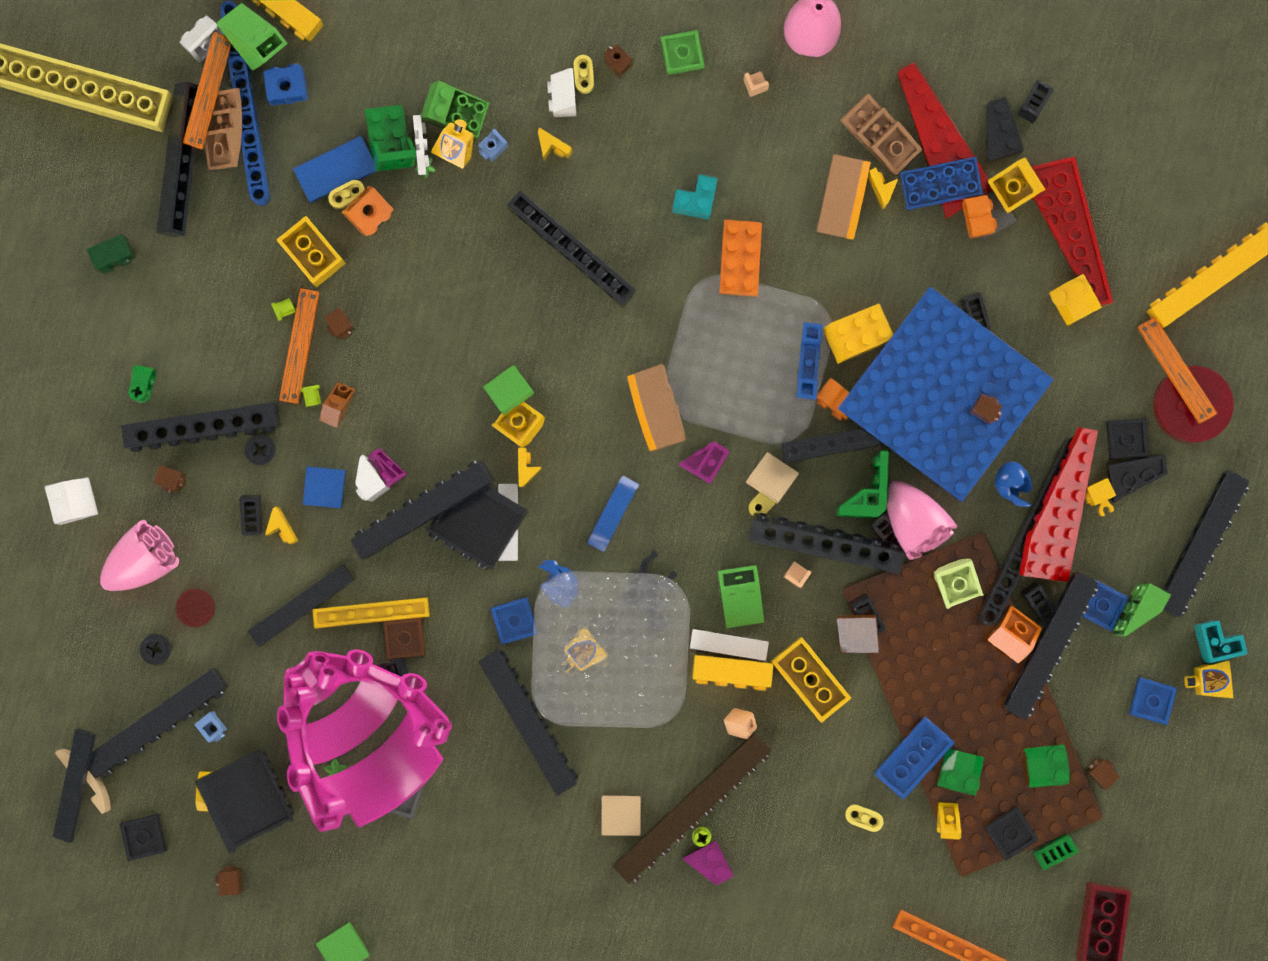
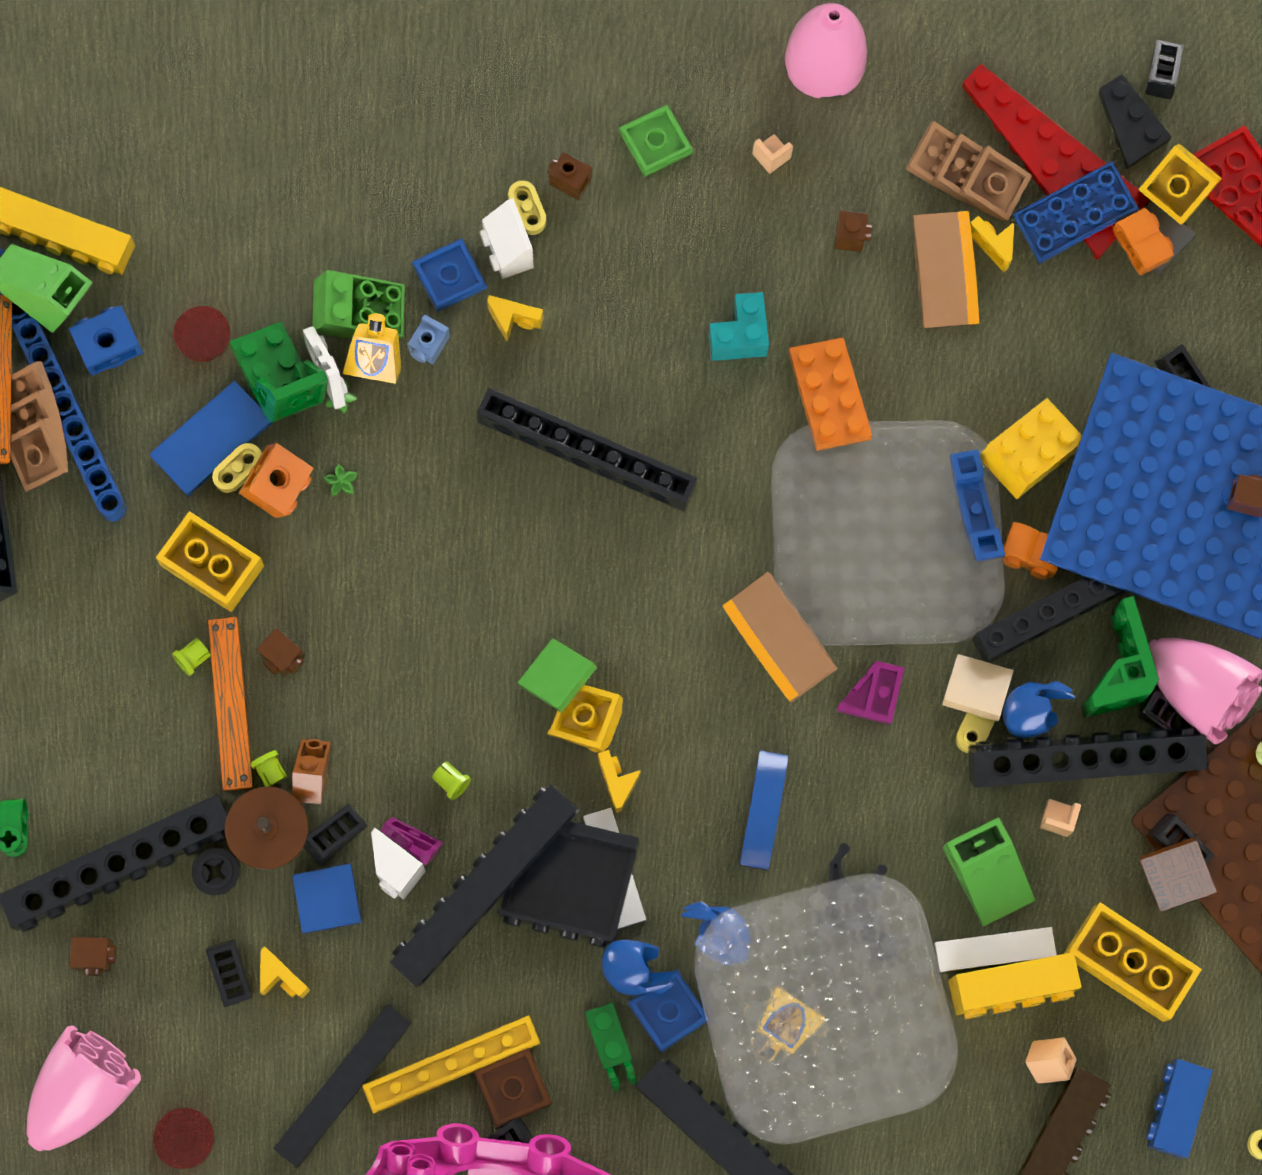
camera: 20 degrees left, 10 degrees down
none -> clear red tile [174,306,231,362]
none -> reddish brown piece [225,787,308,870]
none -> black slope [303,804,367,866]
none -> bright green plant [323,464,358,497]
none -> blue tile [412,238,487,312]
none -> lime bush [432,761,471,800]
none -> green hinge [585,1003,638,1092]
none -> blue helmet [602,939,679,996]
none -> reddish brown brick [834,210,872,252]
none -> blue helmet [1002,681,1075,738]
none -> blue brick [1146,1059,1213,1159]

